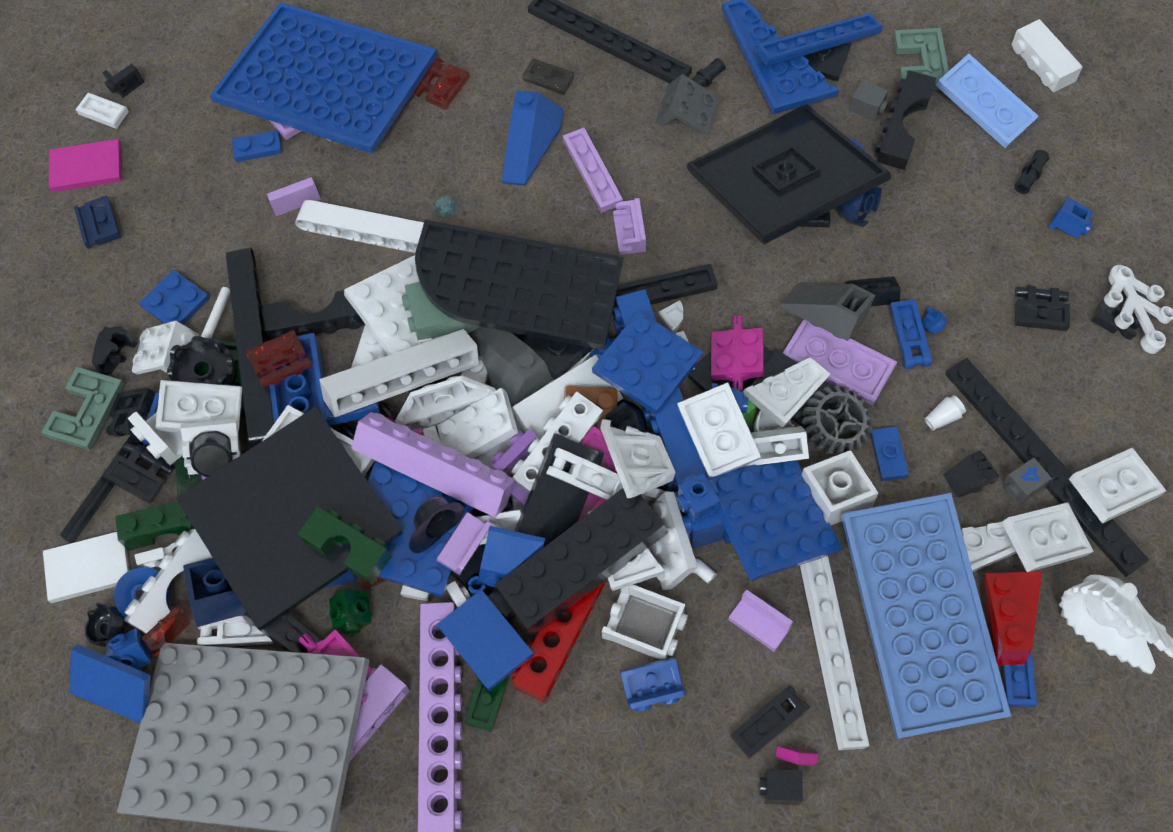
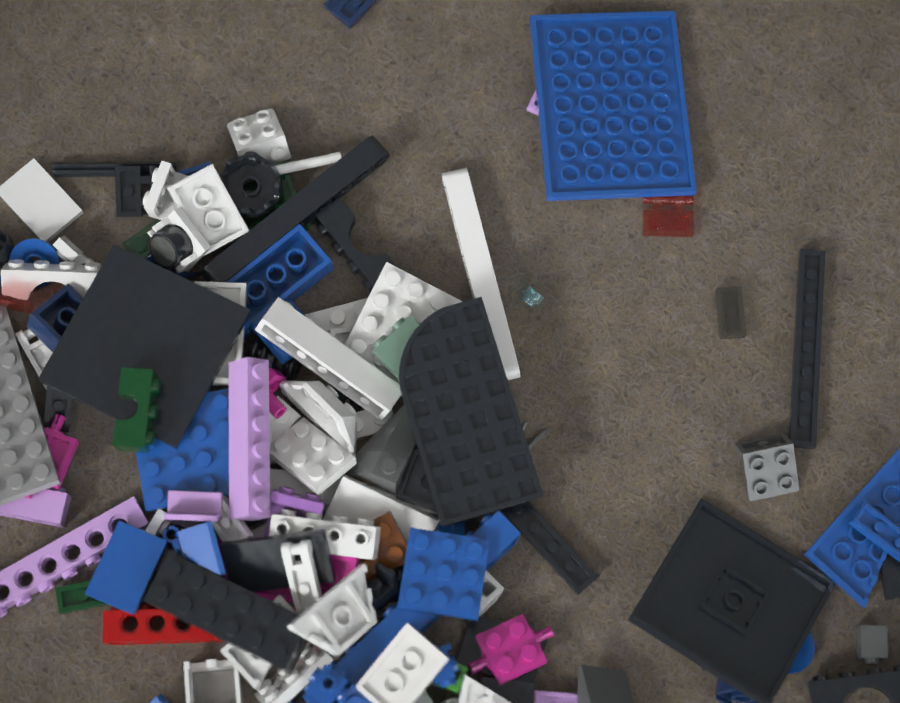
camera: 55 degrees right, 10 degrees up
sand green plate [41,367,125,451] -> none
black hand [92,327,137,375] -> none
black plate [106,388,156,437] -> none
dark green arch [115,501,195,551] -> none
blue plate [139,269,210,325] -> none
blue plate [232,130,282,162] -> none
clear red plate [246,330,312,388] -> none
lavender panel [267,177,321,216] -> none
dark green brick [329,589,371,635] -> none
black piece [409,495,464,553] -> none
blue wedge [502,90,564,186] -> none
lavender plate [563,128,623,213] -> none
lavender hinge [613,198,646,255] -> none
white tile [658,300,683,333] -> none
black pin [692,58,726,87] -> none

